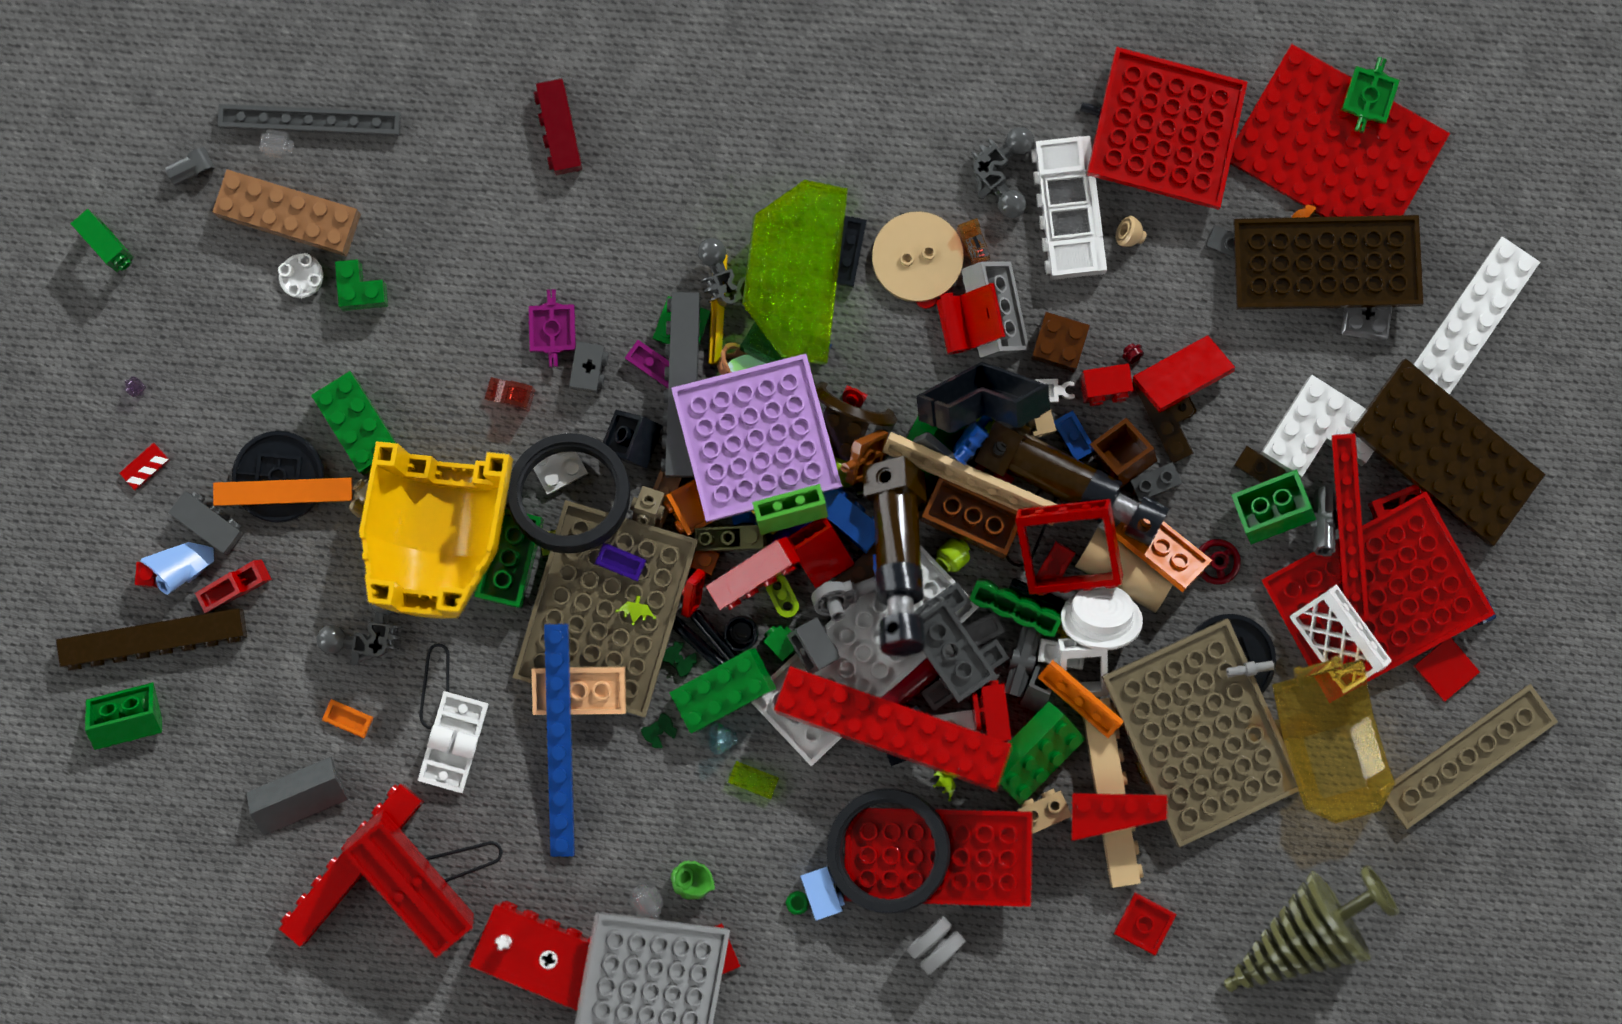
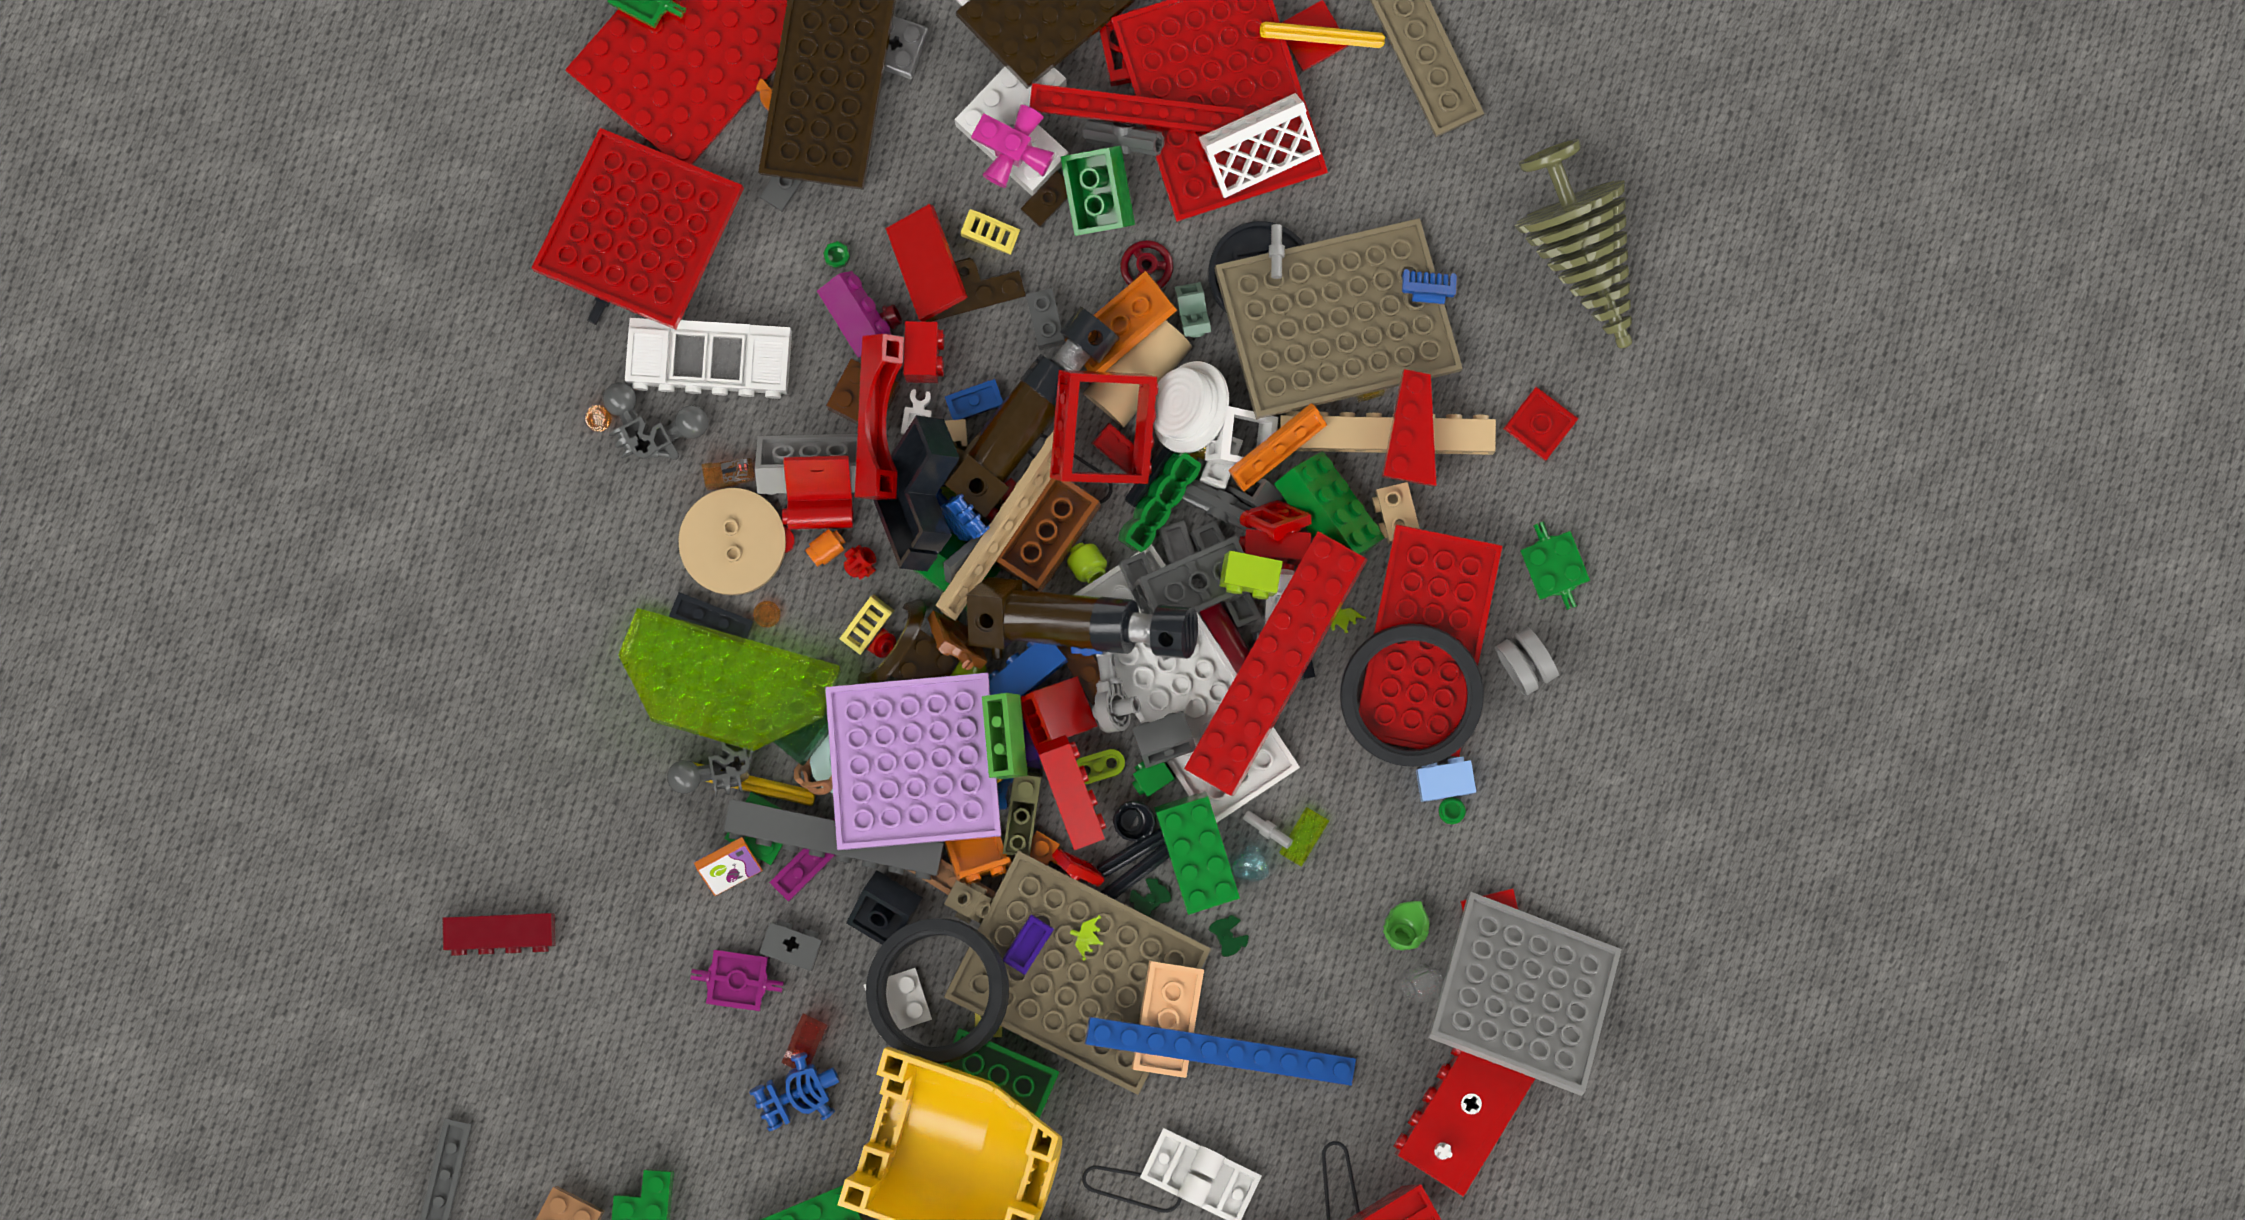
camera: 85 degrees left, 0 degrees up
reddish brown piece [1090,418,1157,488] -> none
tan brick [1116,216,1146,247] -> none
clear yellow windscreen [1272,655,1395,824] -> none
none -> clear orange plate [585,405,612,432]
none -> tile [694,837,763,896]
none -> blue piece [749,1052,840,1131]
none -> clear orange plate [753,601,781,628]
none -> orange brick [805,529,846,567]
none -> magenta brick [817,271,892,358]
none -> green tile [823,241,850,269]
none -> light yellow slope [839,594,895,655]
none -> red gear [843,545,877,580]
none -> red arch [855,334,904,500]
none -> light yellow slope [961,209,1020,255]
none -> dark pink brick [971,104,1055,188]
none -> sand green brick [1174,282,1211,337]
none -> lime brick [1219,551,1283,600]
none -> red plate [1240,500,1311,541]
none -> light grey bar [1243,811,1293,849]
none -> yellow axle [1260,22,1385,48]
none -> blue piece [1402,269,1457,304]
none -> green plate [1520,521,1590,610]

